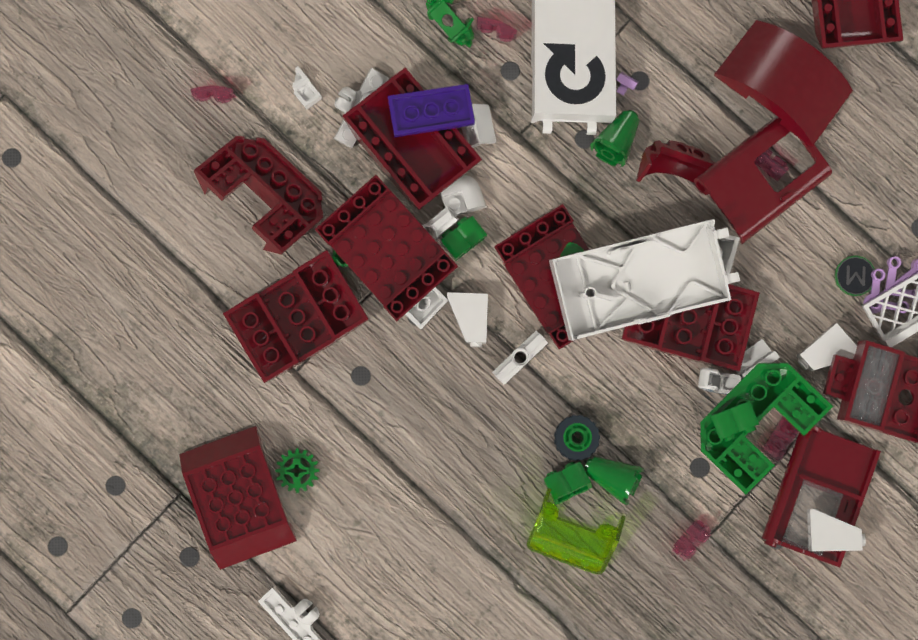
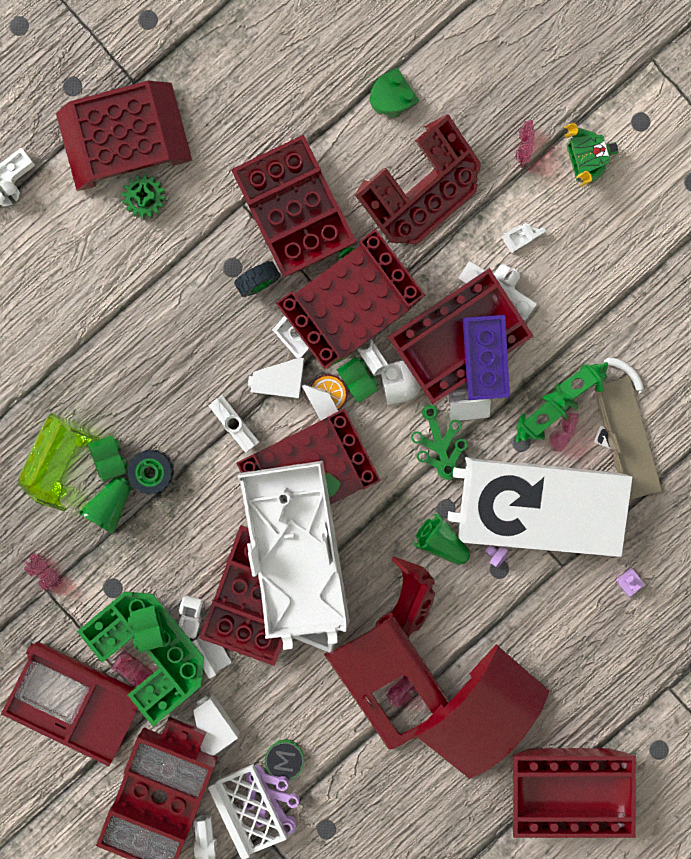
camera: 90 degrees right, 5 degrees up
white slope [807,509,866,551] -> none
none -> black wheel [234,261,281,297]
none -> white slope [302,384,338,420]
none -> light orange tile [309,374,348,411]
none -> green slope [369,68,419,118]
none -> green plant [411,405,467,480]
none -> green piece [516,391,571,443]
none -> green torso [564,123,618,187]

